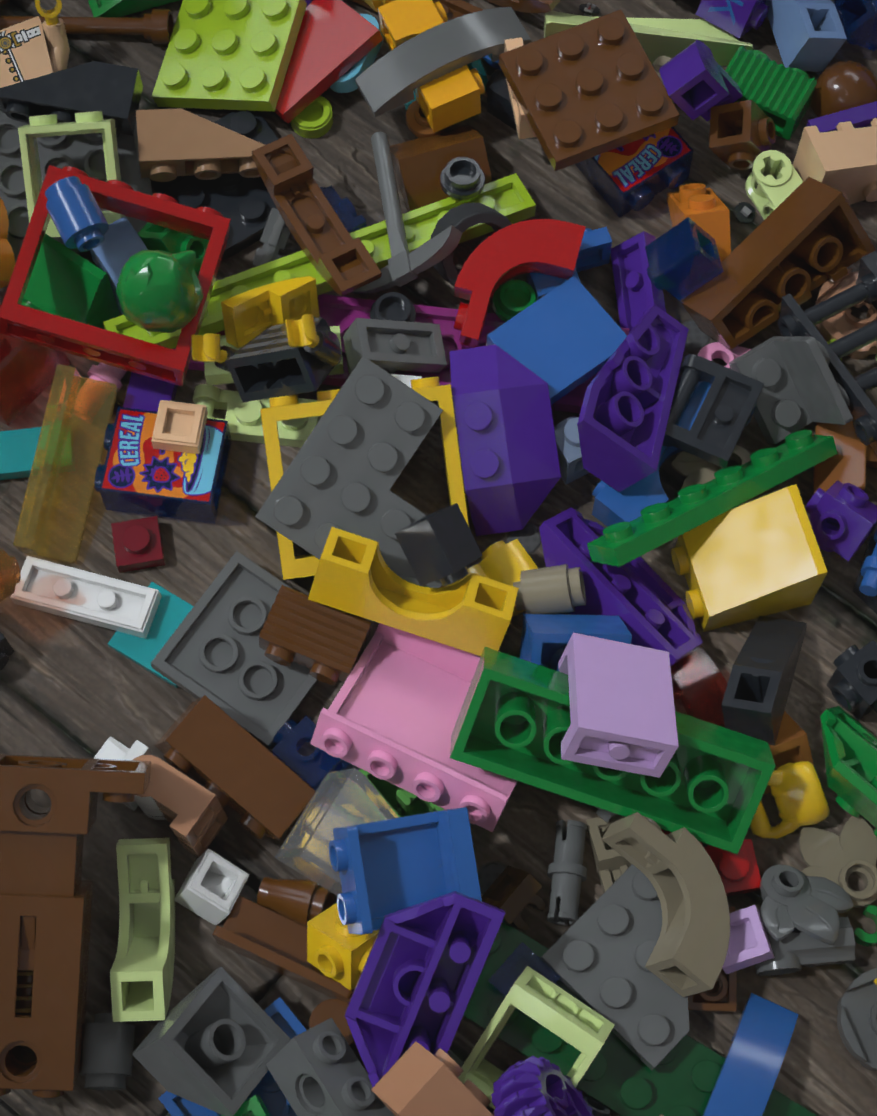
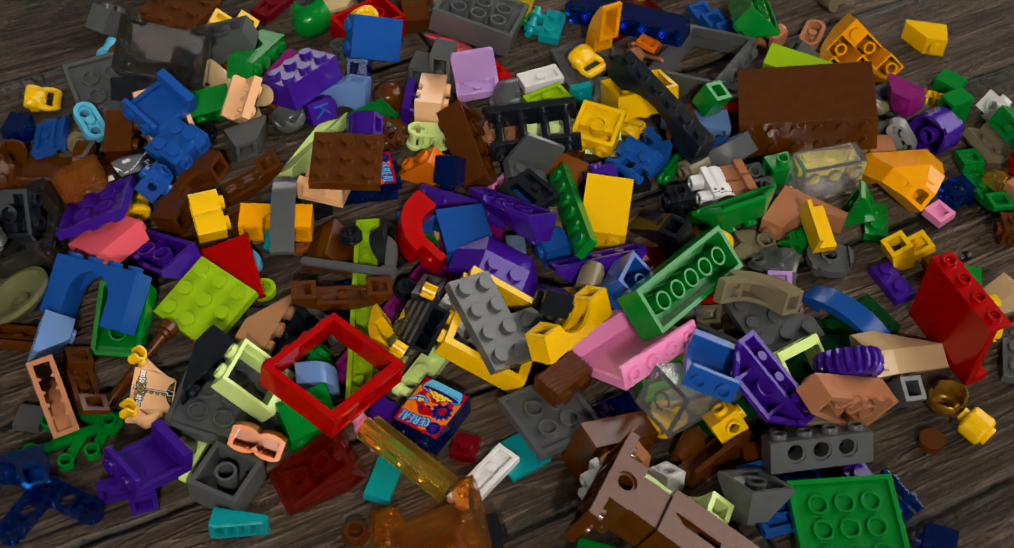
camera: 70 degrees left, 20 degrees down
blue brick [45,176,109,252] -> none
green piece [116,250,203,333] -> none
light nougat tile [151,400,208,454] -> none
lavender panel [558,633,679,778] -> none

